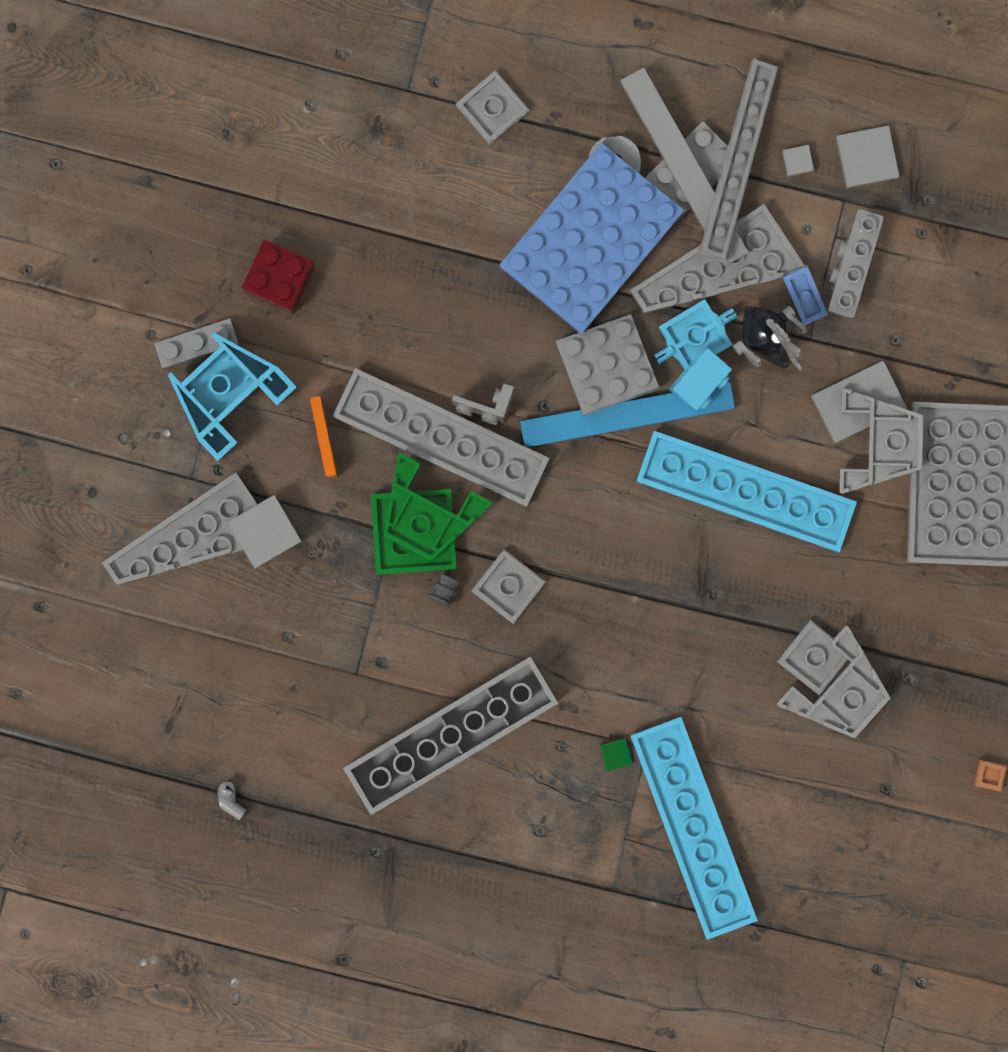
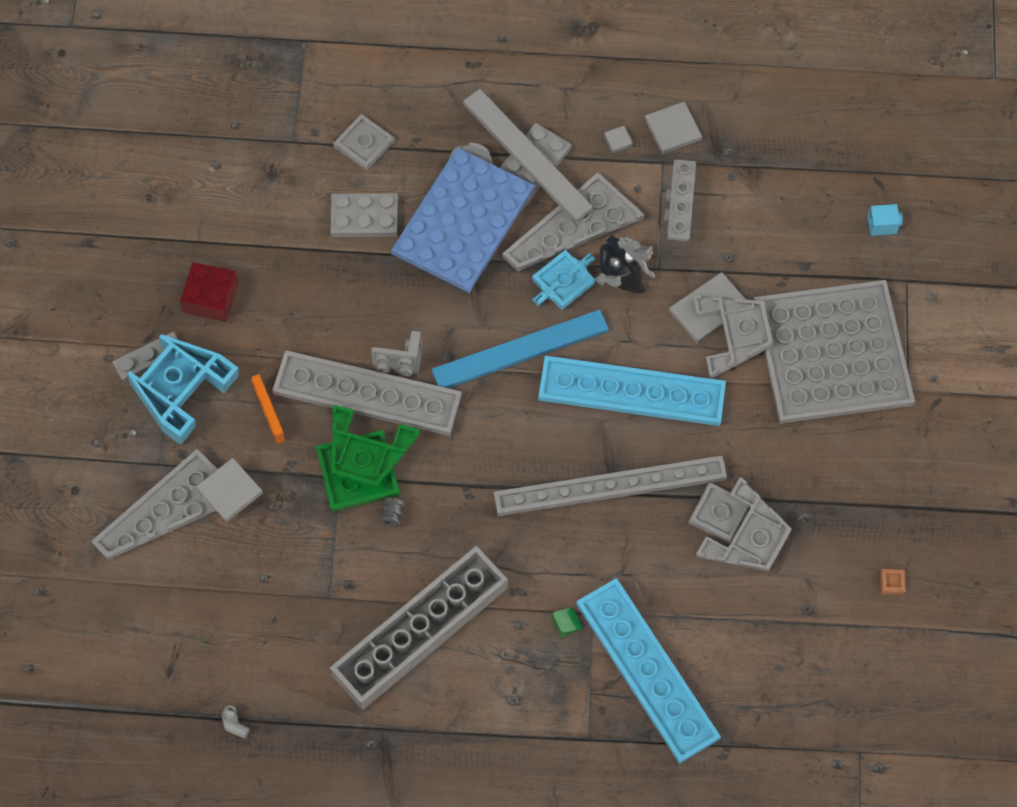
camera: 10 degrees left, 20 degrees down
light grey tile [471,549,546,624] -> none
light grey plate [556,314,659,417] -> none
medium azure brick [669,348,732,410] -> none
light grey tile [698,58,778,263] -> none
medium blue plate [782,265,828,325] -> none
none -> light grey plate [331,193,398,237]
none -> light grey plate [494,456,727,516]

